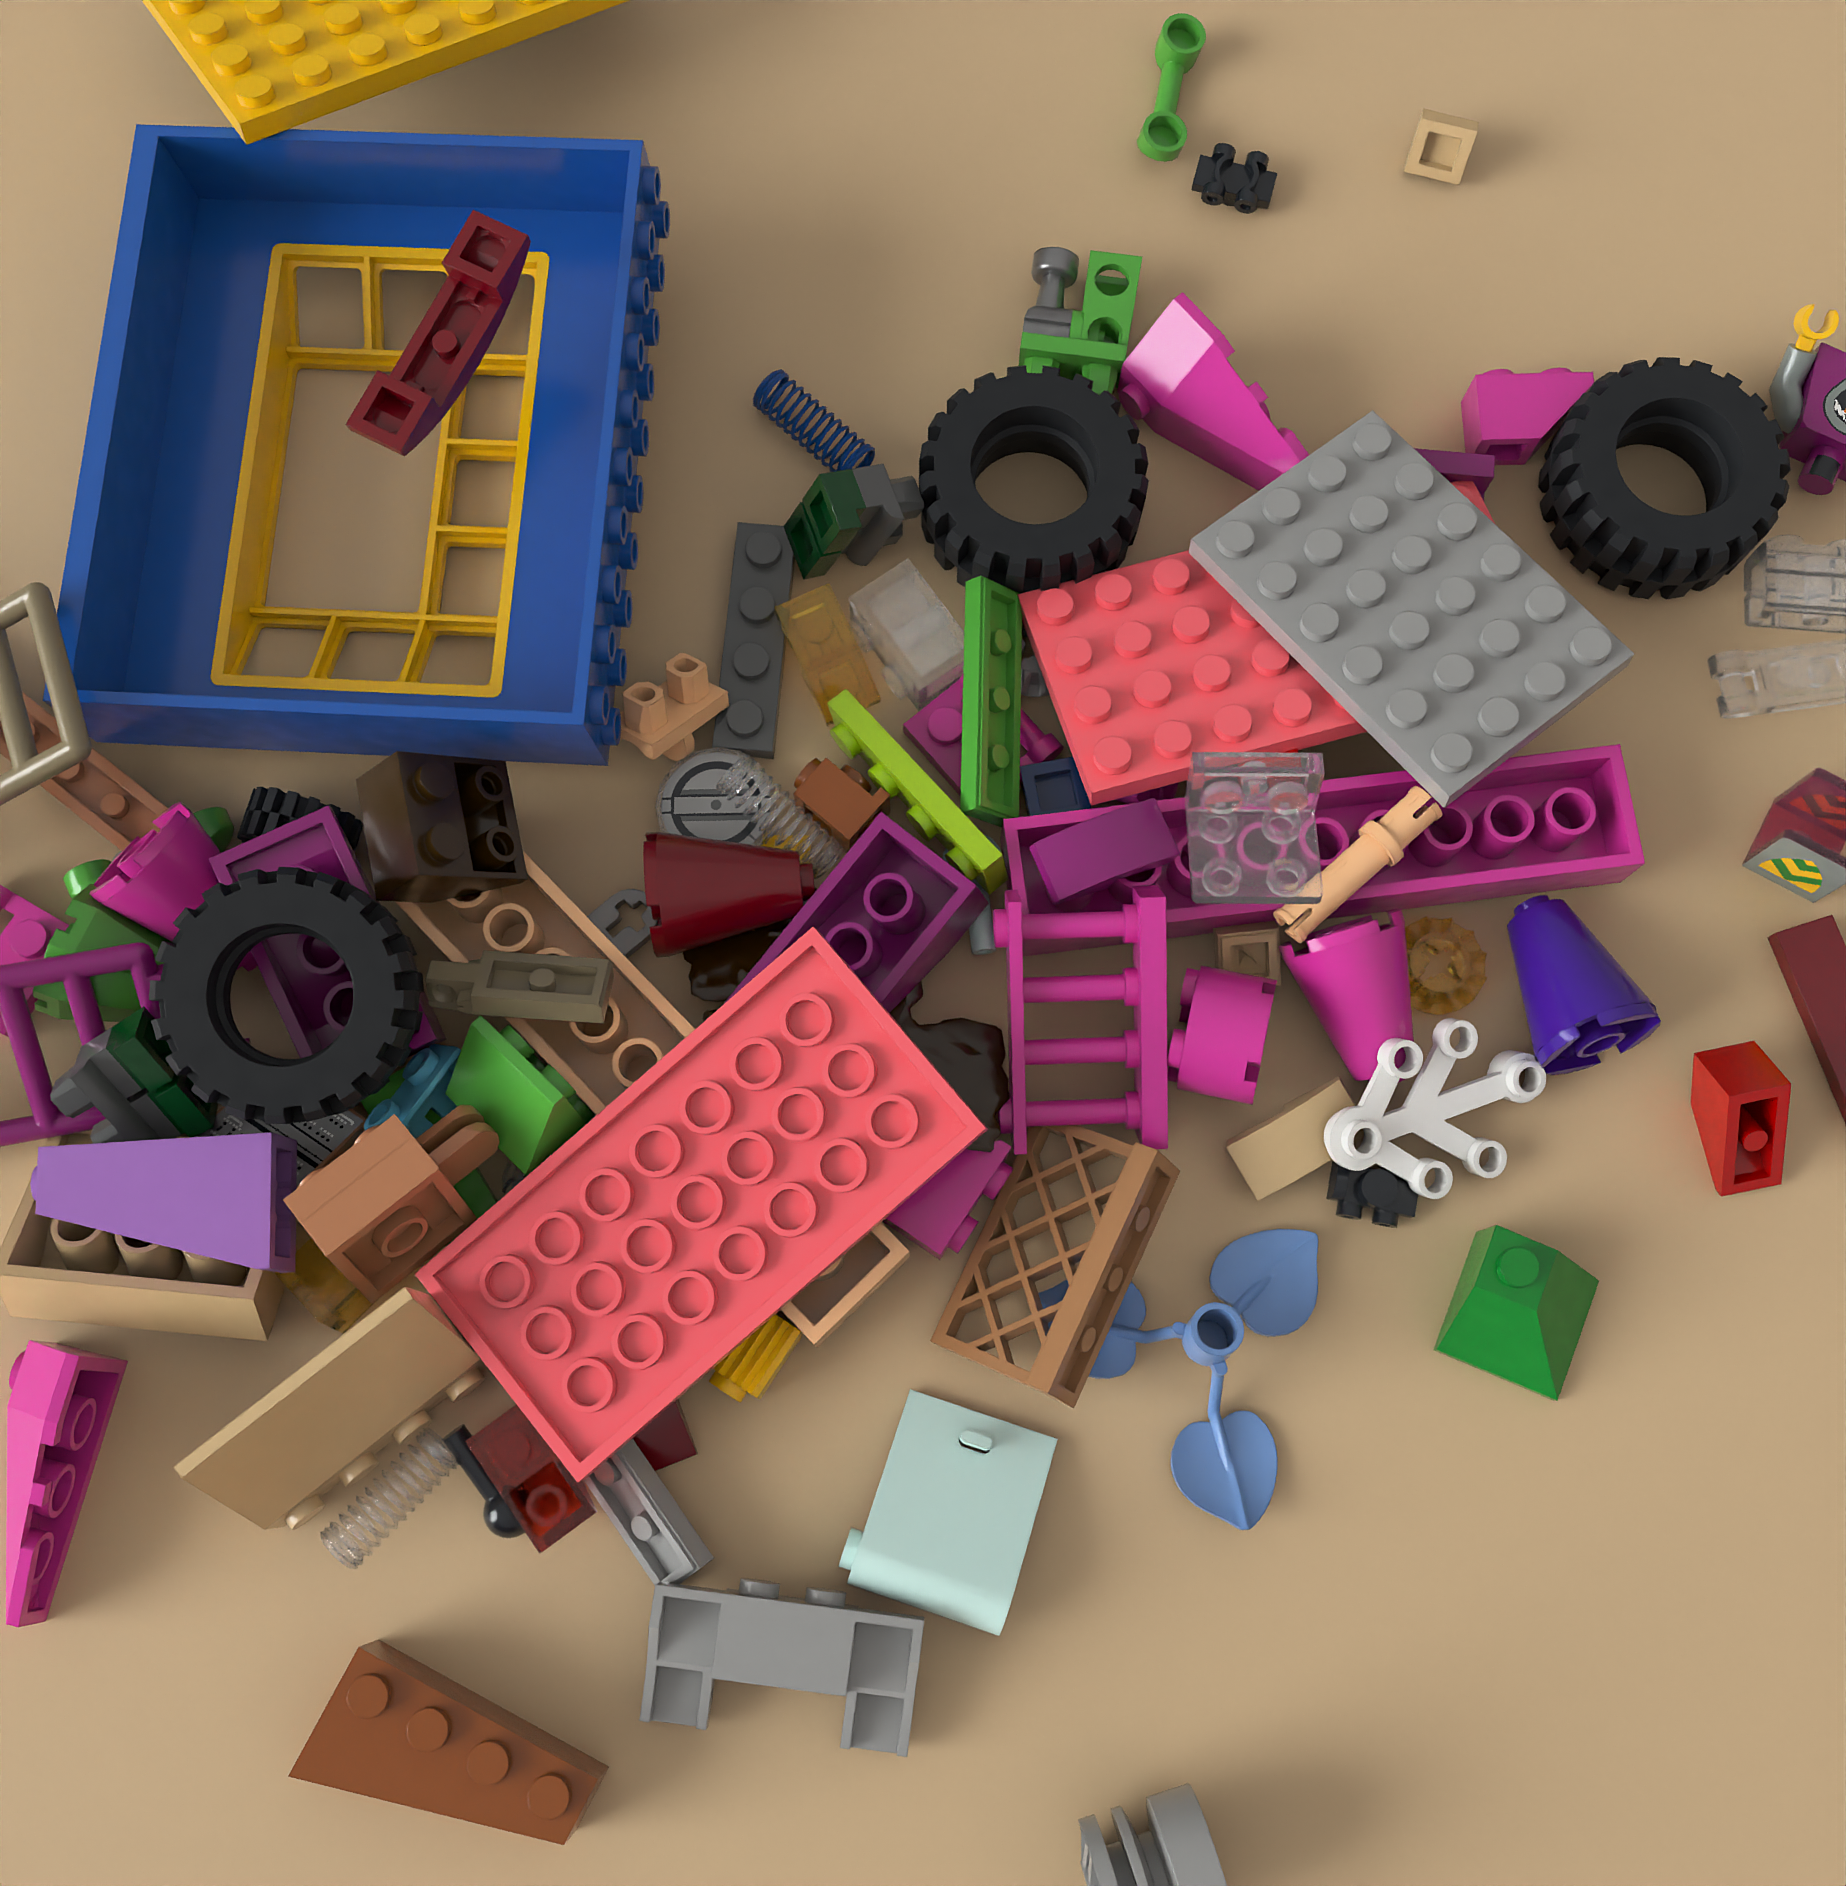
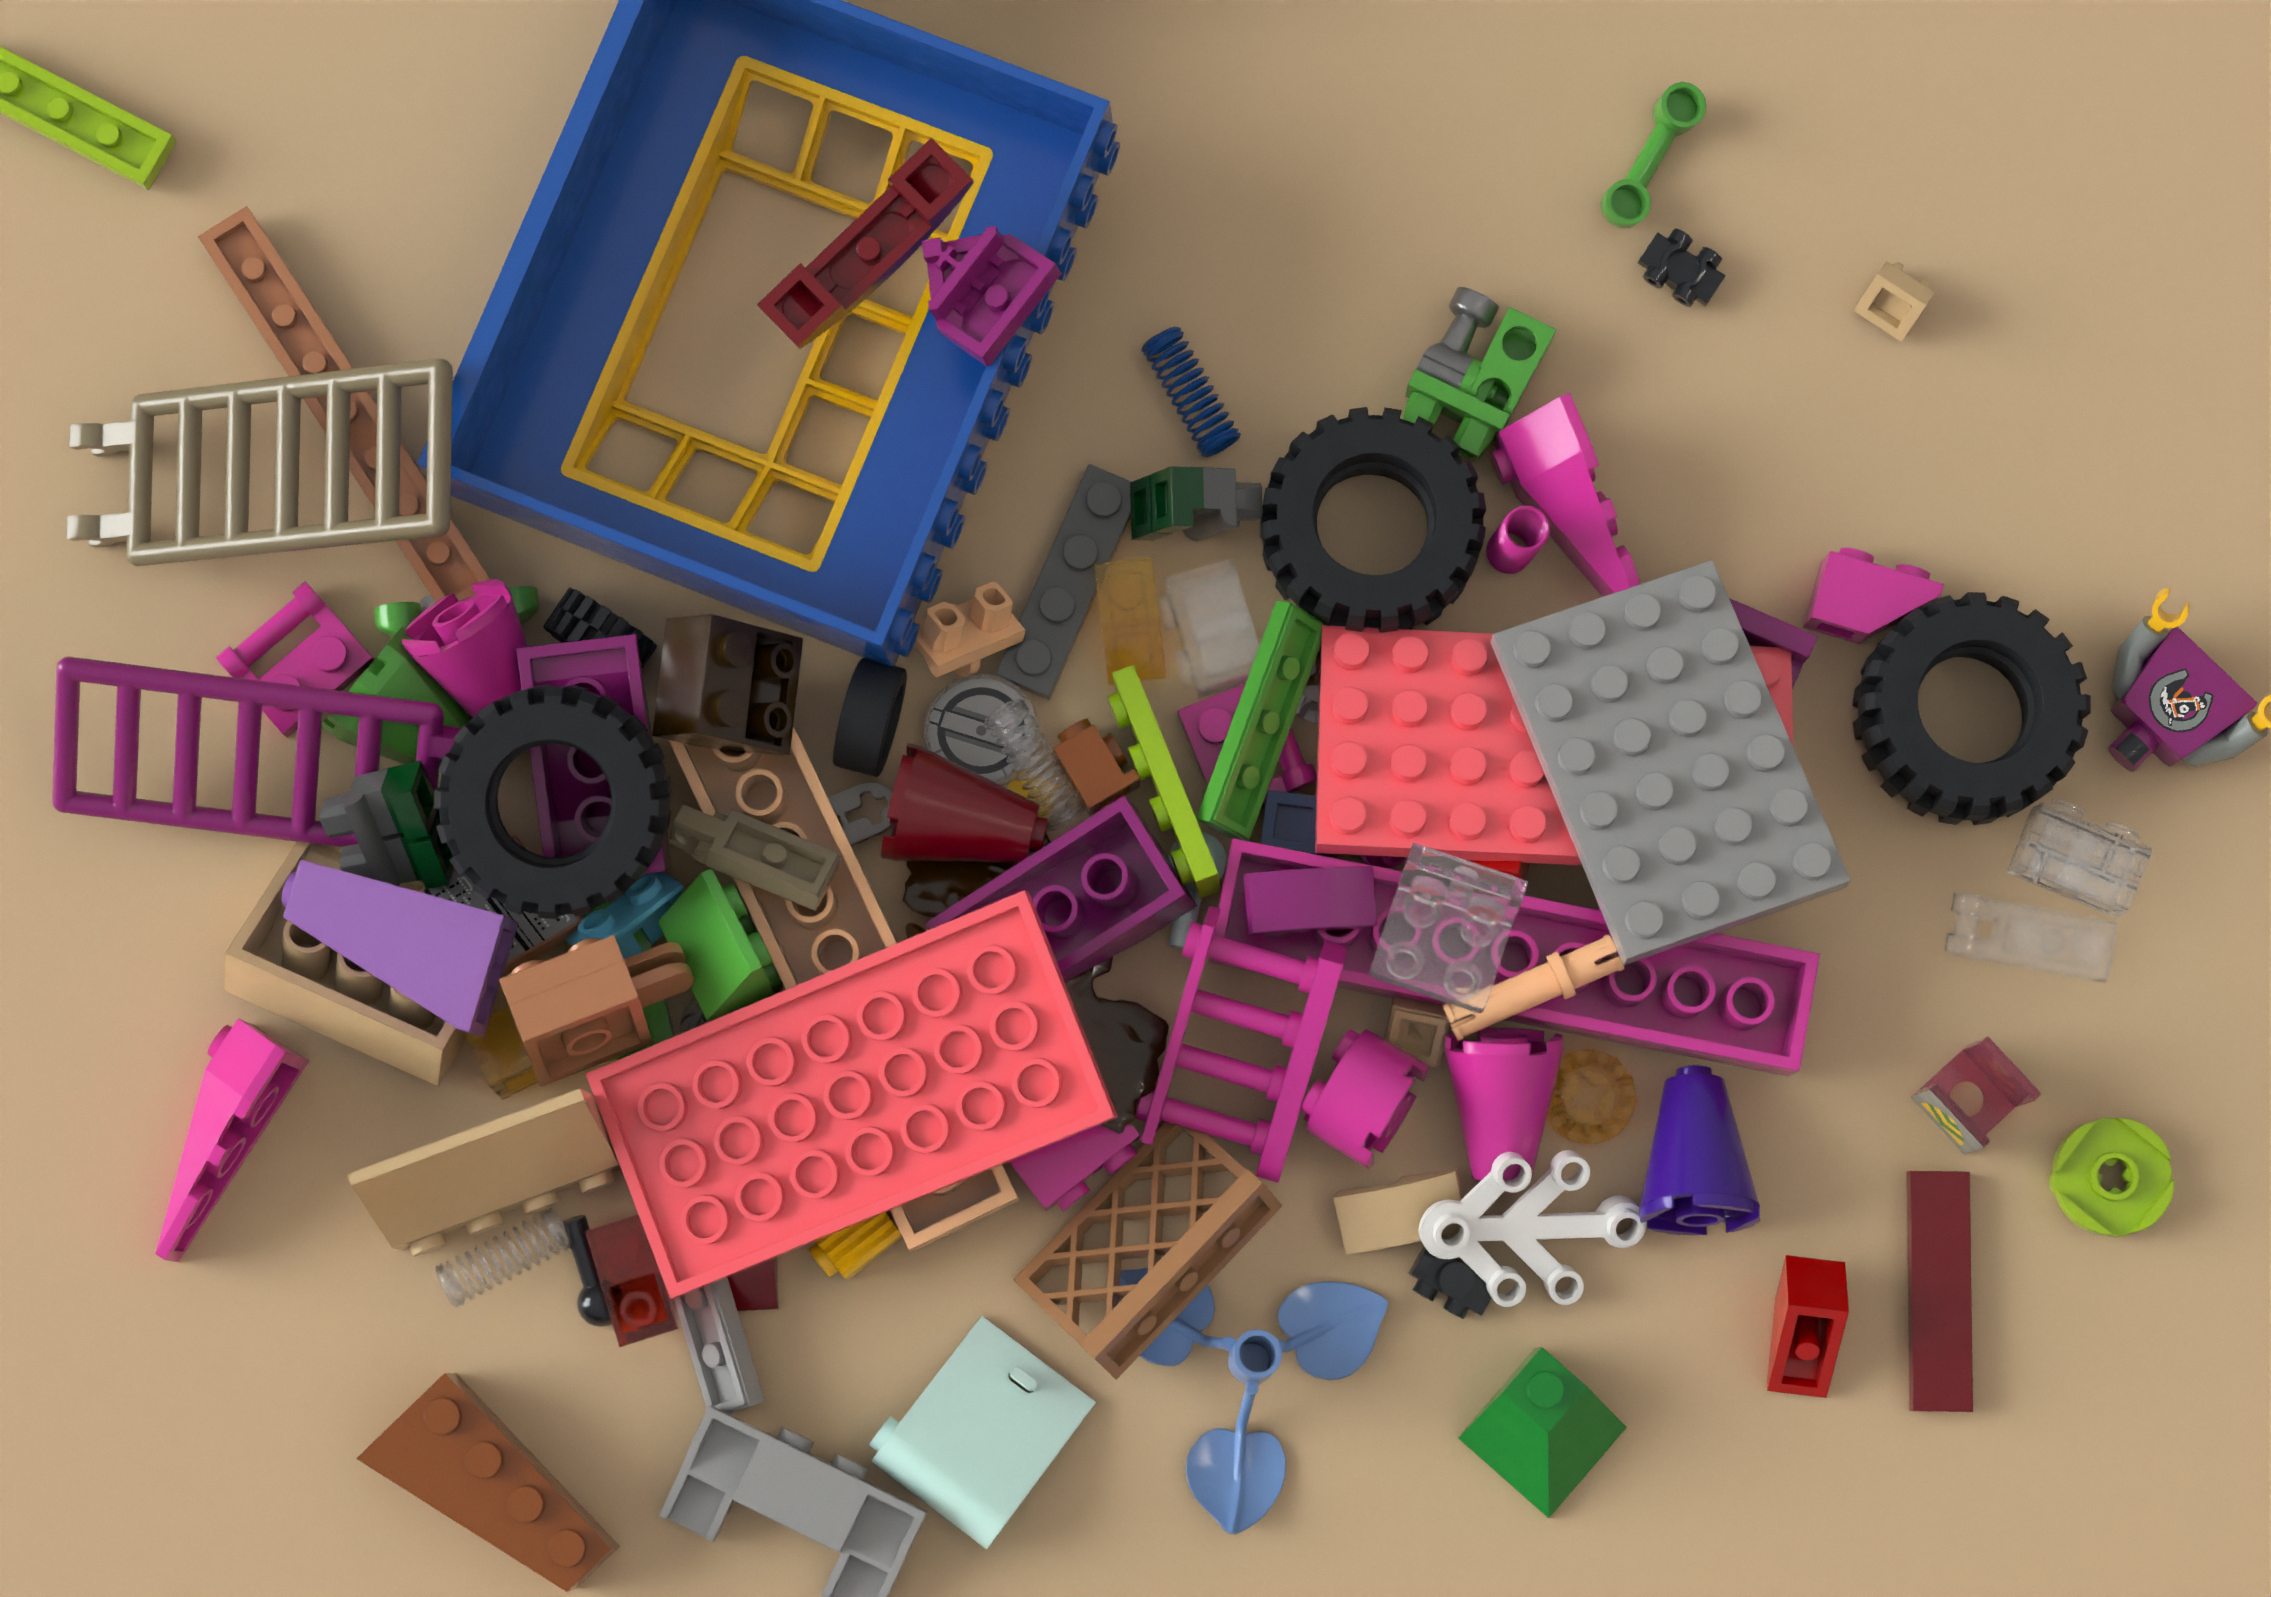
camera: 20 degrees right, 5 degrees up
none -> black tyre [833,658,907,777]
none -> magenta slope [922,226,1061,367]
none -> dark pink piece [1486,506,1550,574]

